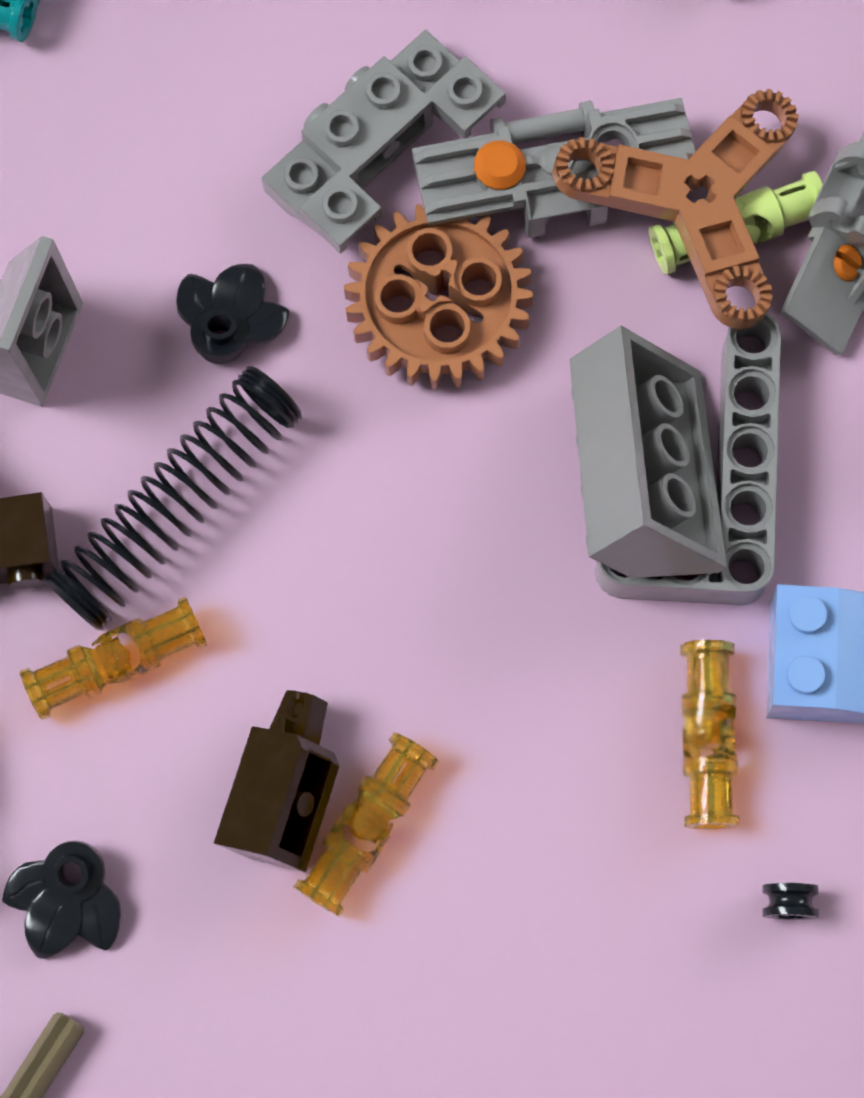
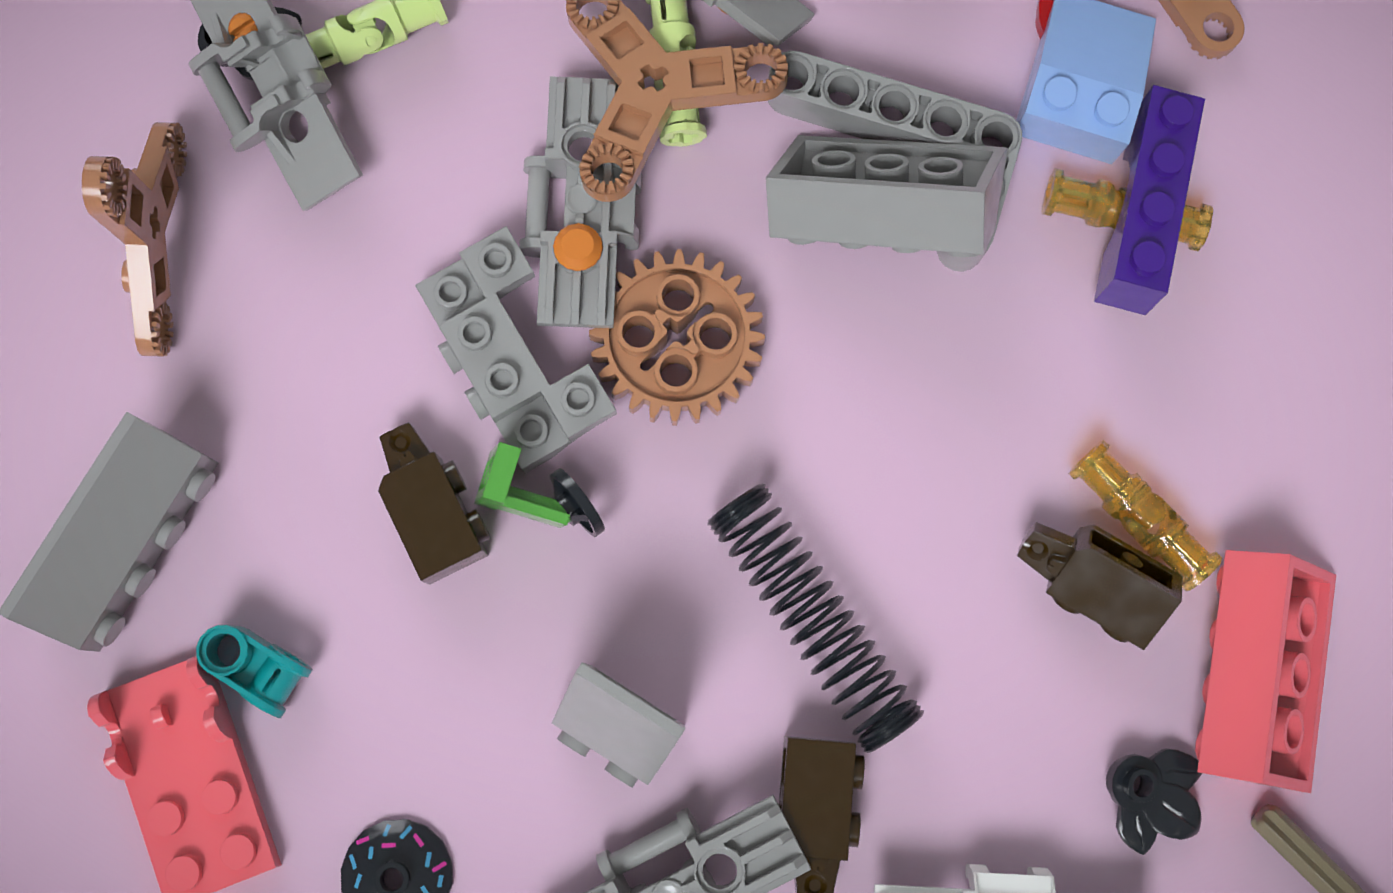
camera: 85 degrees left, 5 degrees up
clear yellow piece [19,596,208,720] -> none
black plate [176,264,289,364] -> none
black bush [762,883,819,920] -> none
none -> dark brown hinge [378,422,491,585]
none -> bright green piece [474,442,605,537]
none -> dark purple arch [1094,85,1205,316]
none -> coral slope [1195,550,1336,793]

